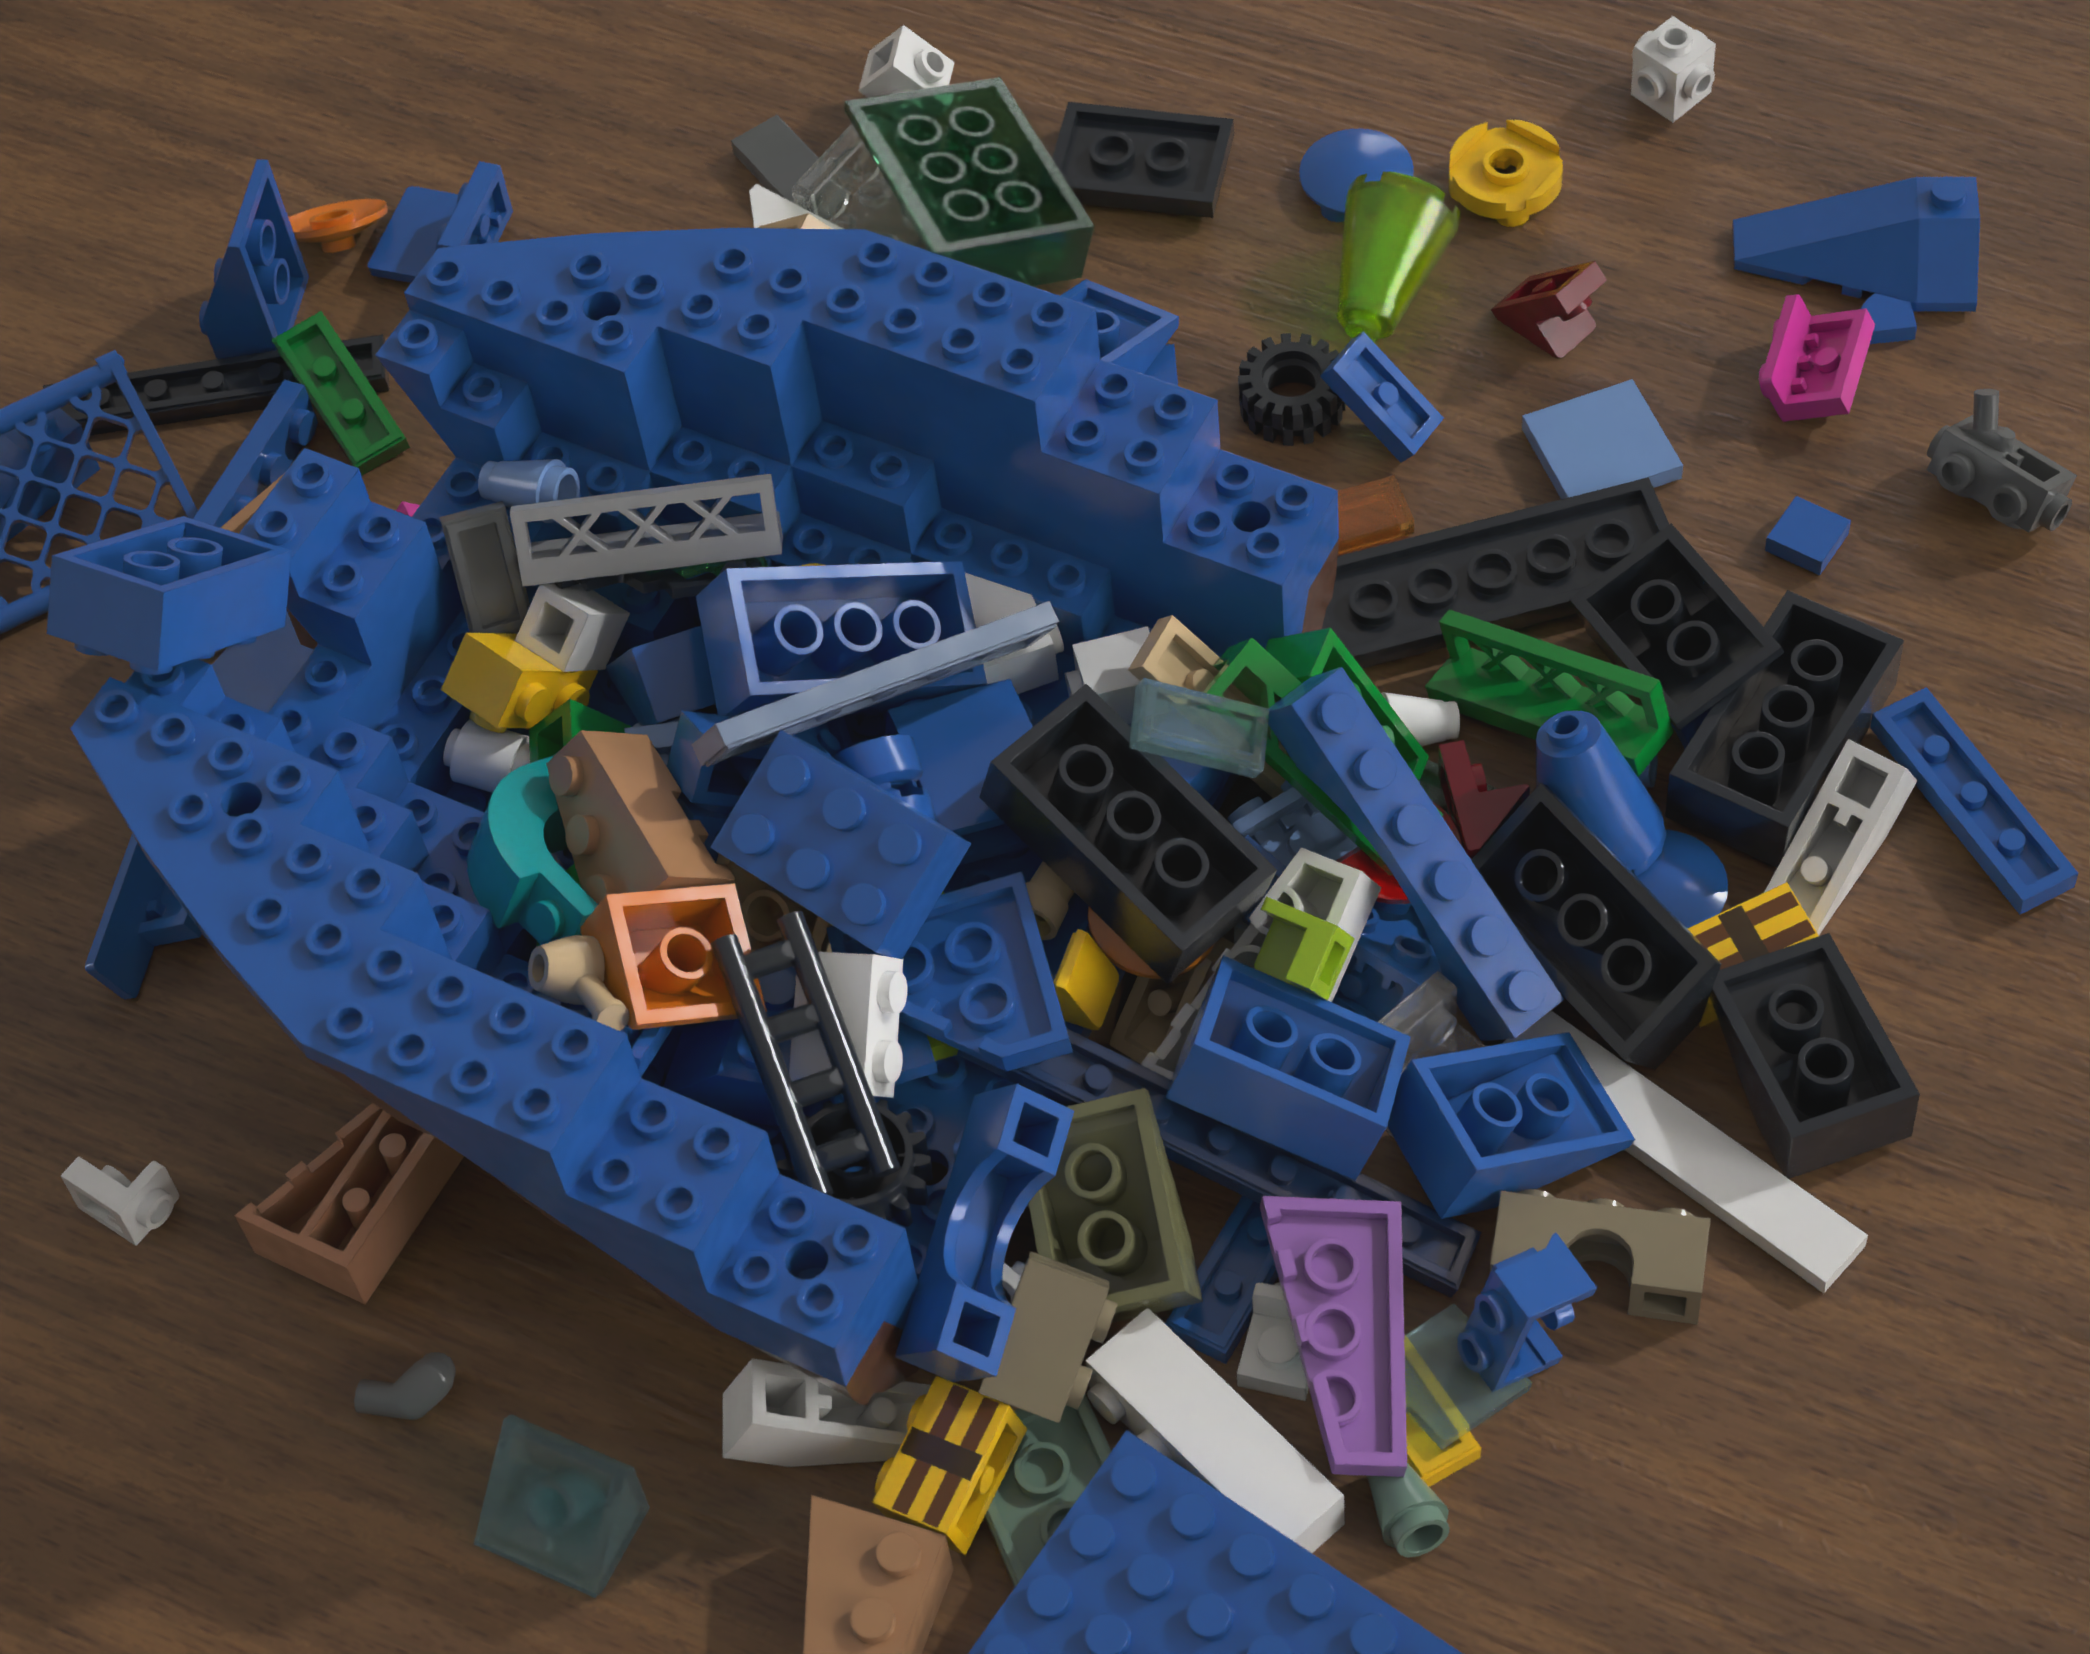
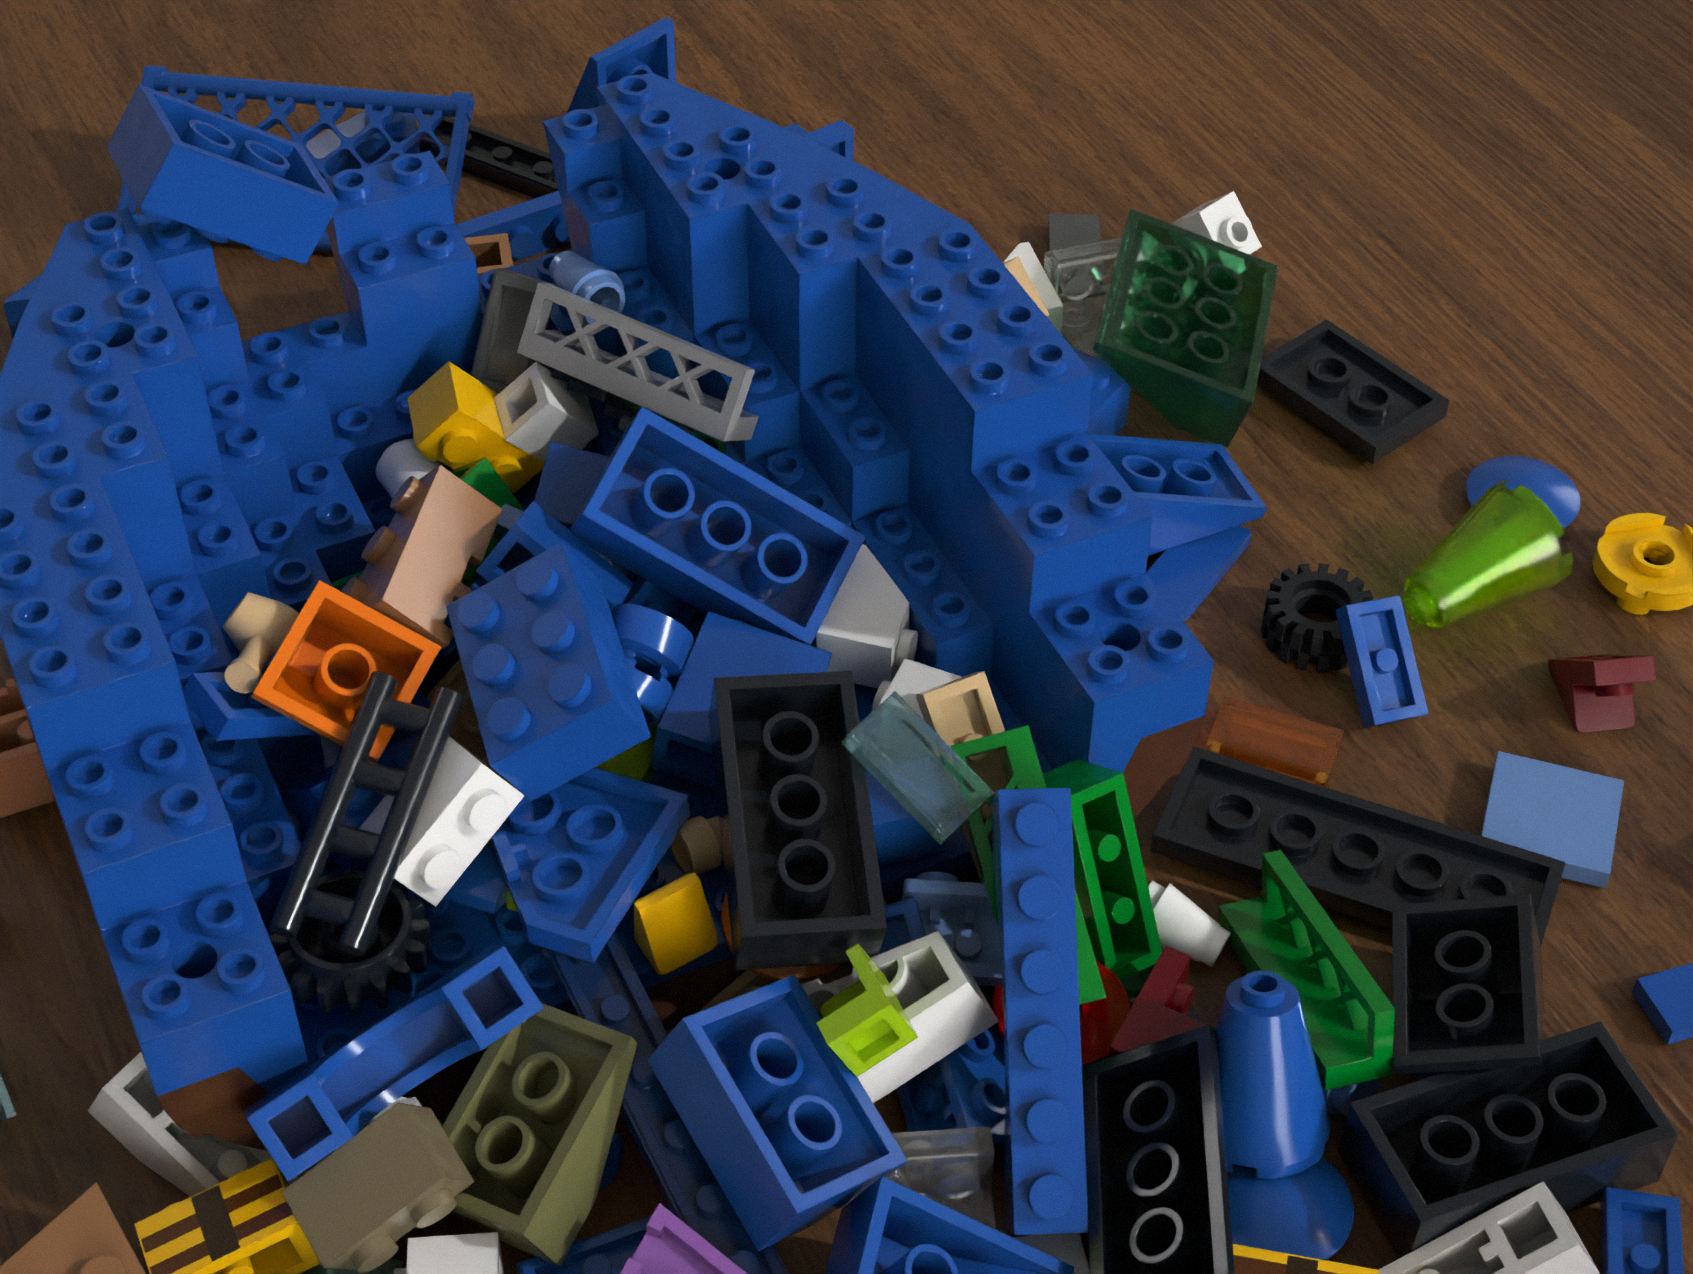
camera: 30 degrees right, 10 degrees down
teal arch [467,756,598,945] -> none
sand blue tile [692,601,1059,767] -> none

